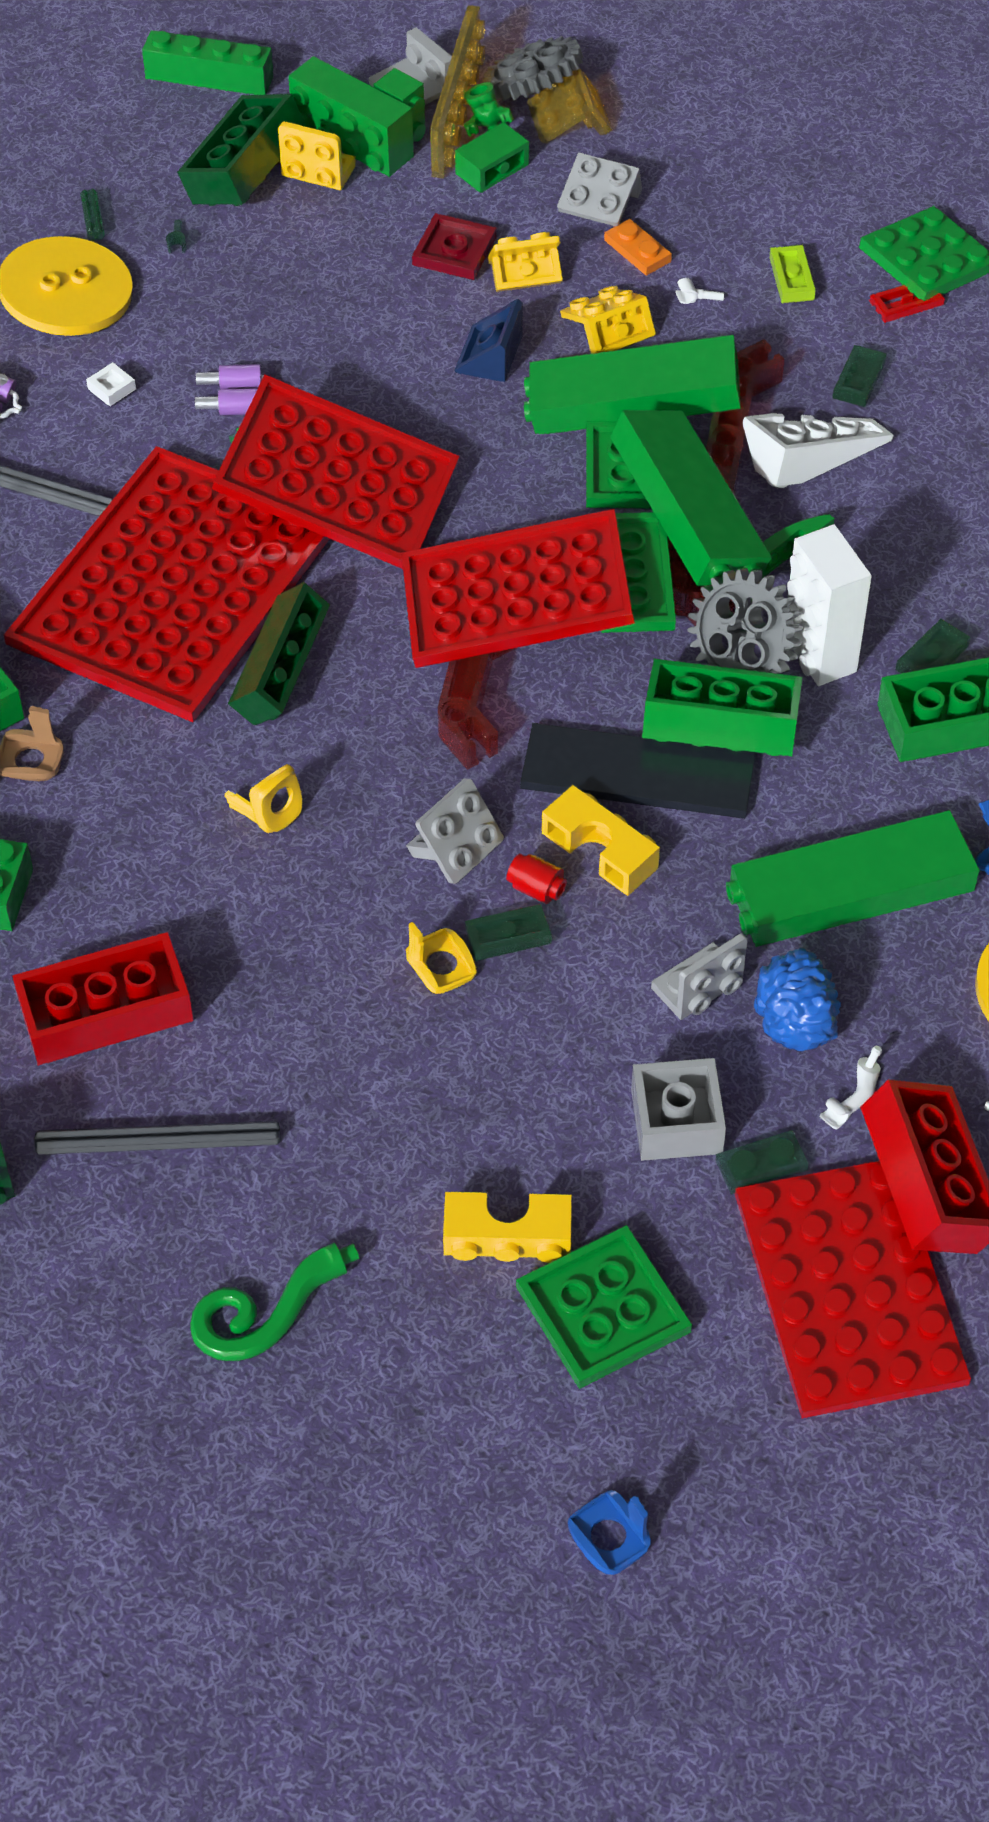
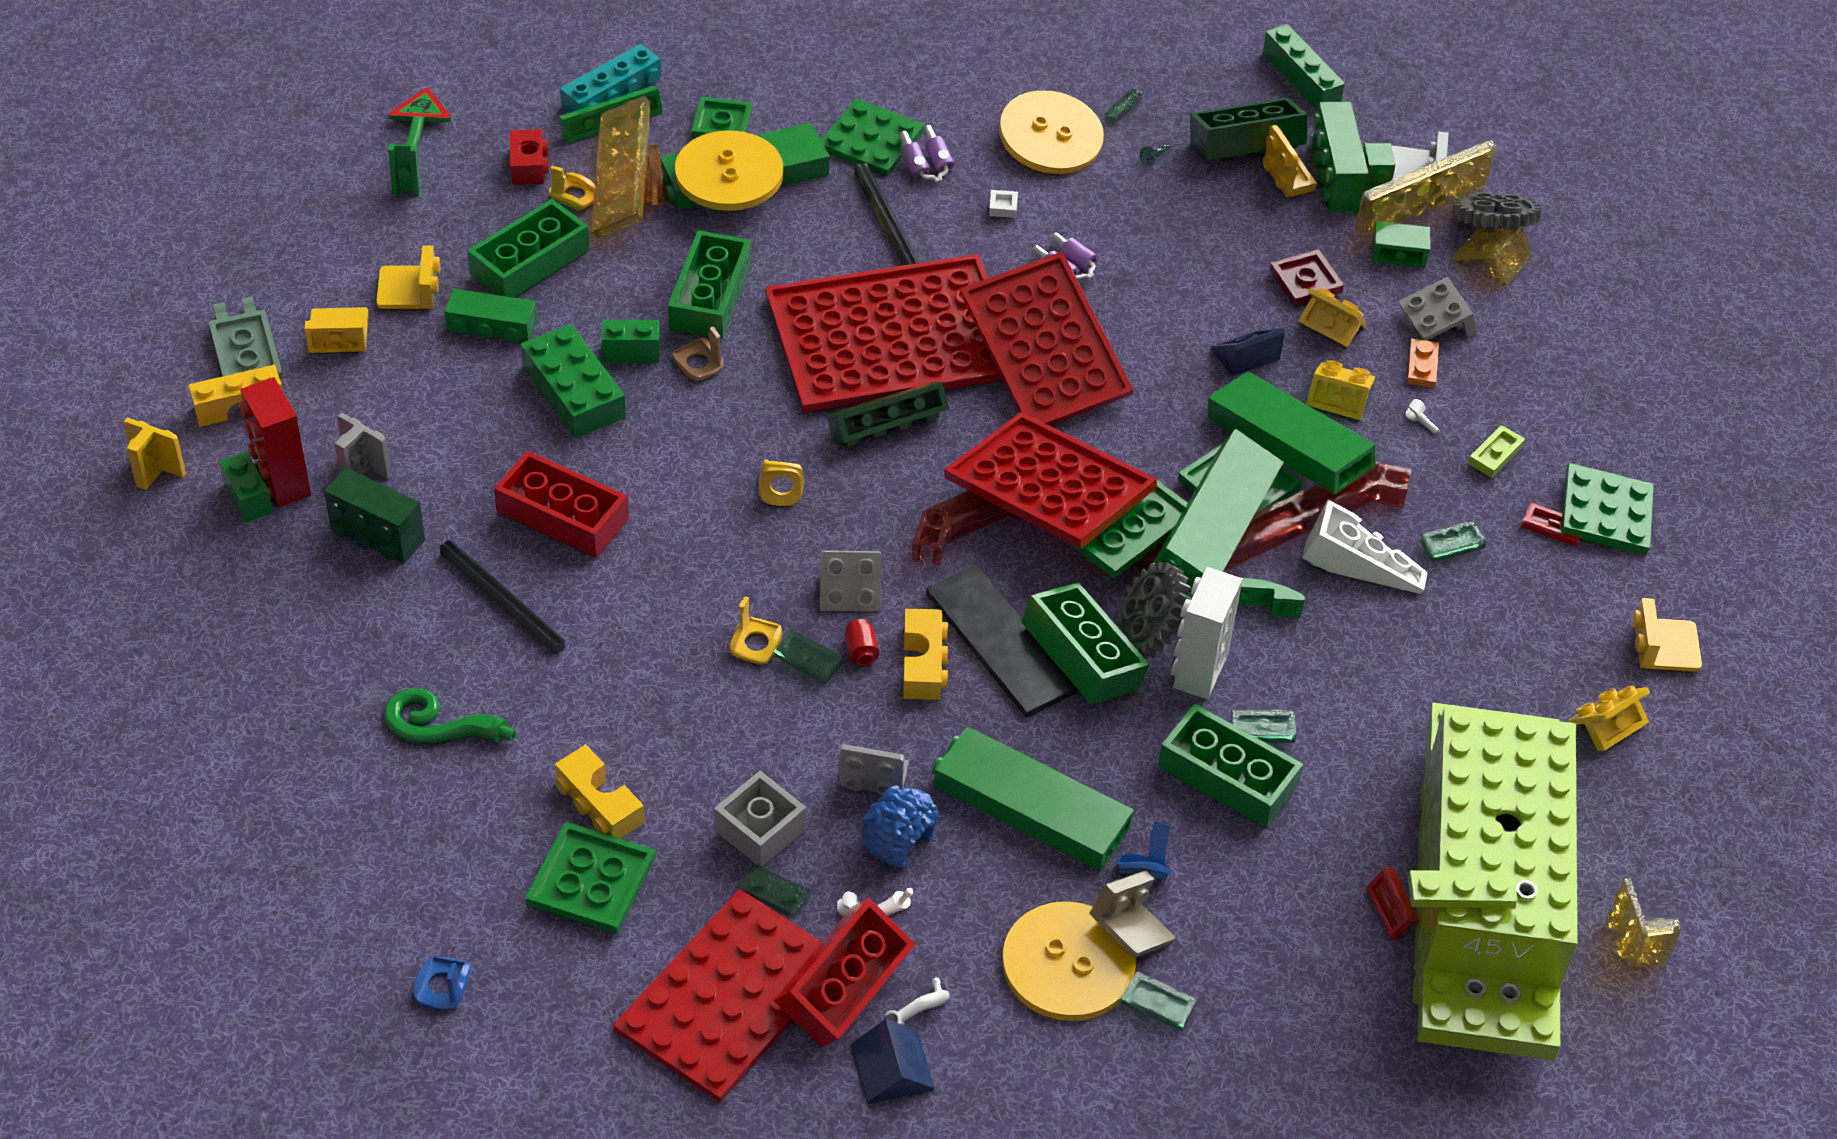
camera: 45 degrees right, 5 degrees down
green piece [464,82,514,137] -> none

